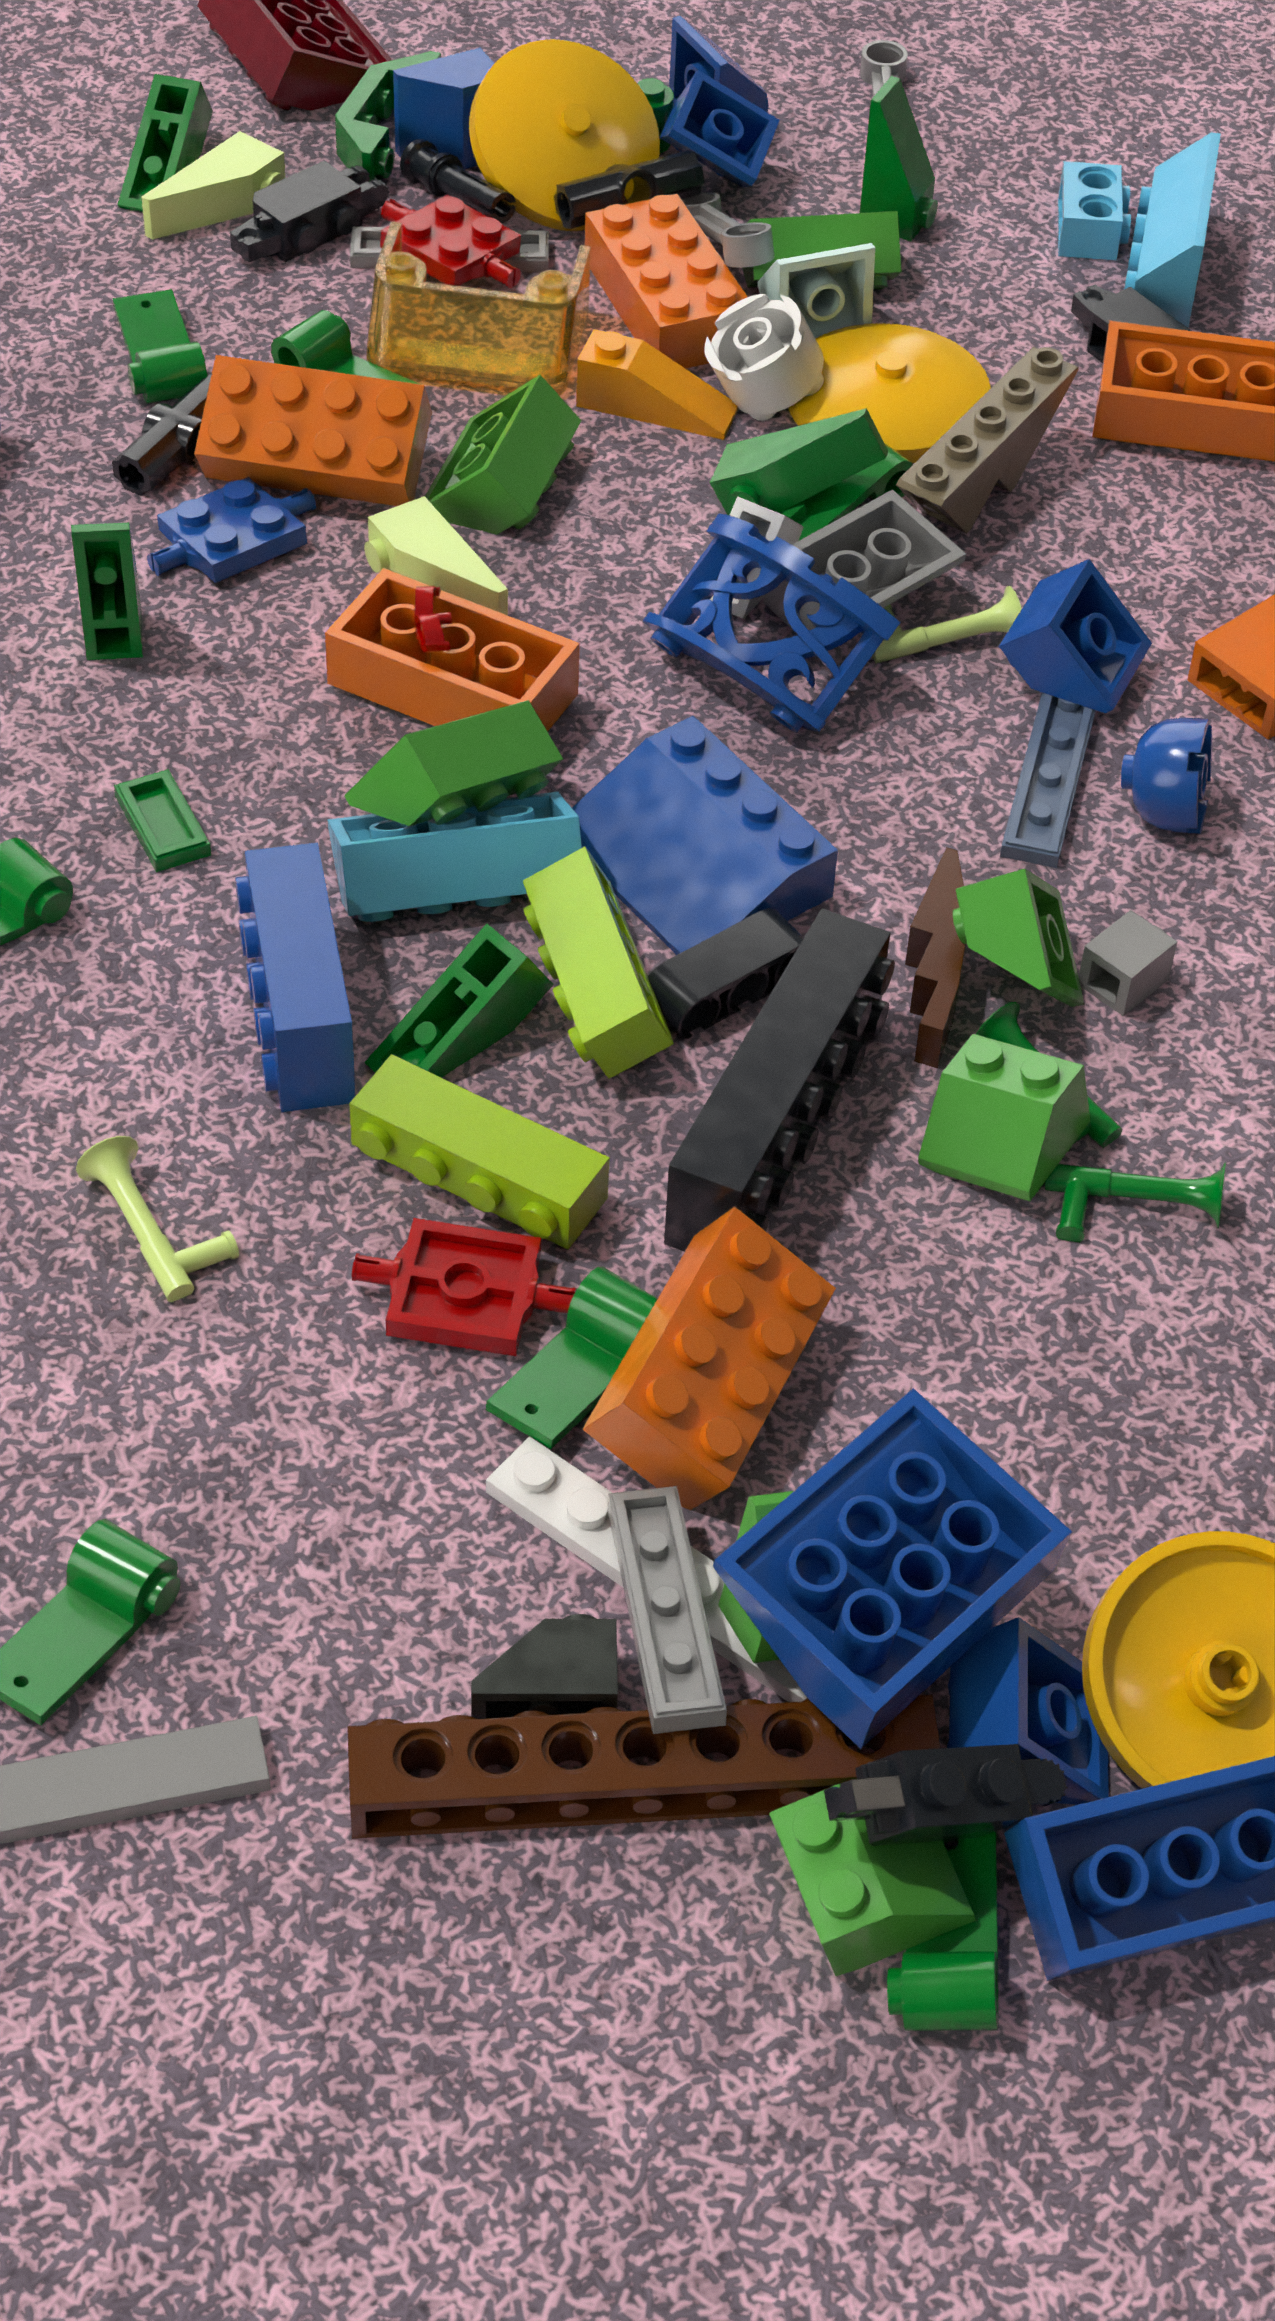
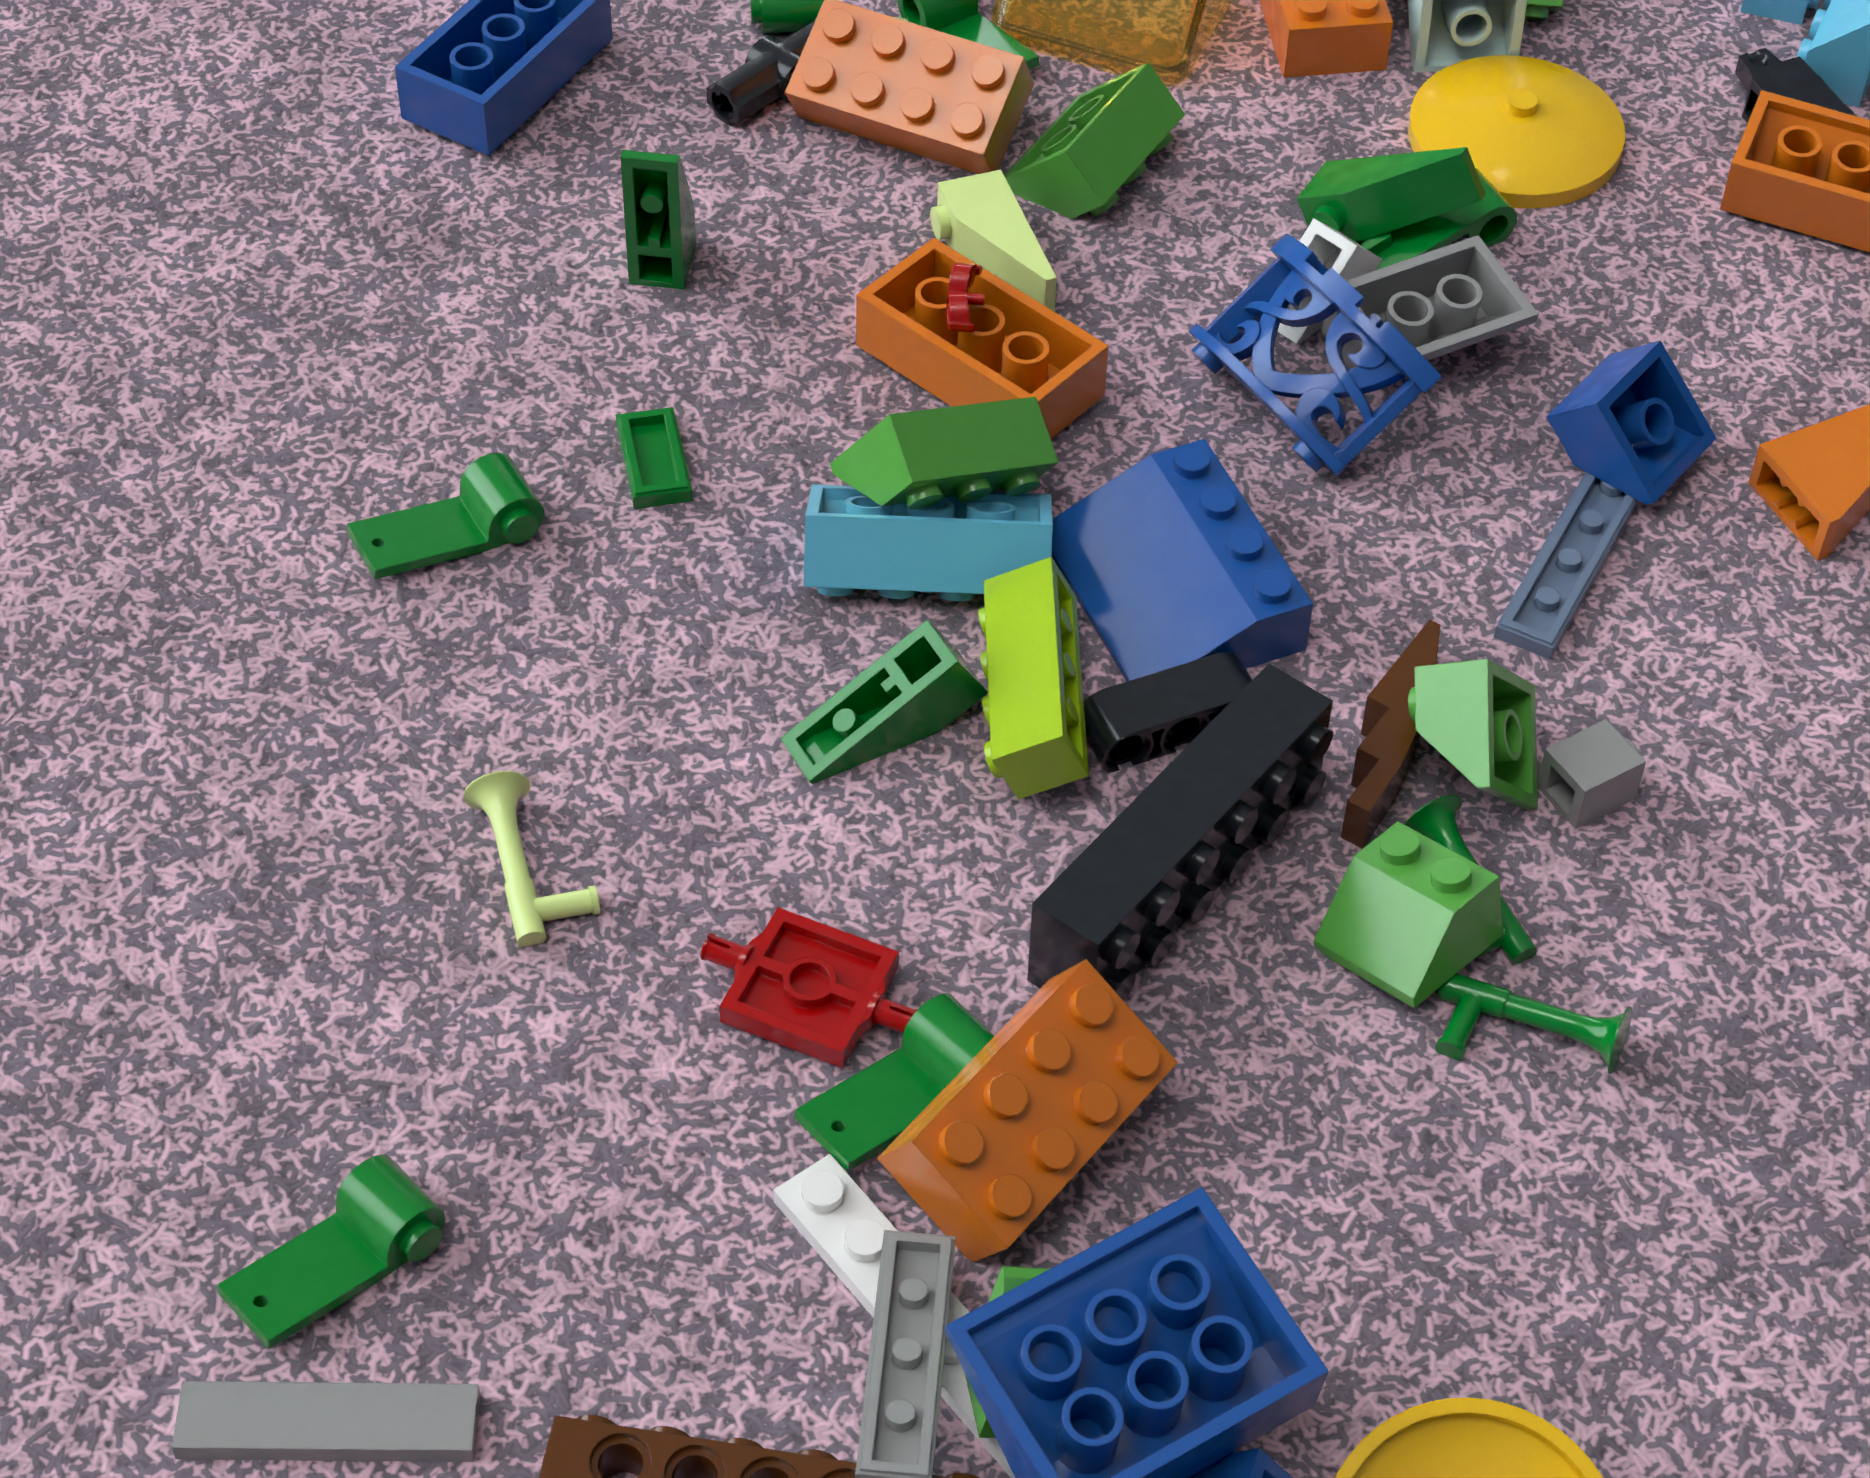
camera: 15 degrees right, 0 degrees up
blue plate [147,477,316,583] -> none
brick [235,842,356,1112] -> none
lime brick [349,1054,610,1249] -> none
pearl dark grey slope [471,1614,618,1719] -> none
light orange slope [576,329,739,440] -> none
white brick [705,294,824,421] -> none
yellowish green piece [872,586,1022,664] -> none
dark tan slope [896,347,1079,534] -> none
blue cylinder [1121,717,1213,834] -> none

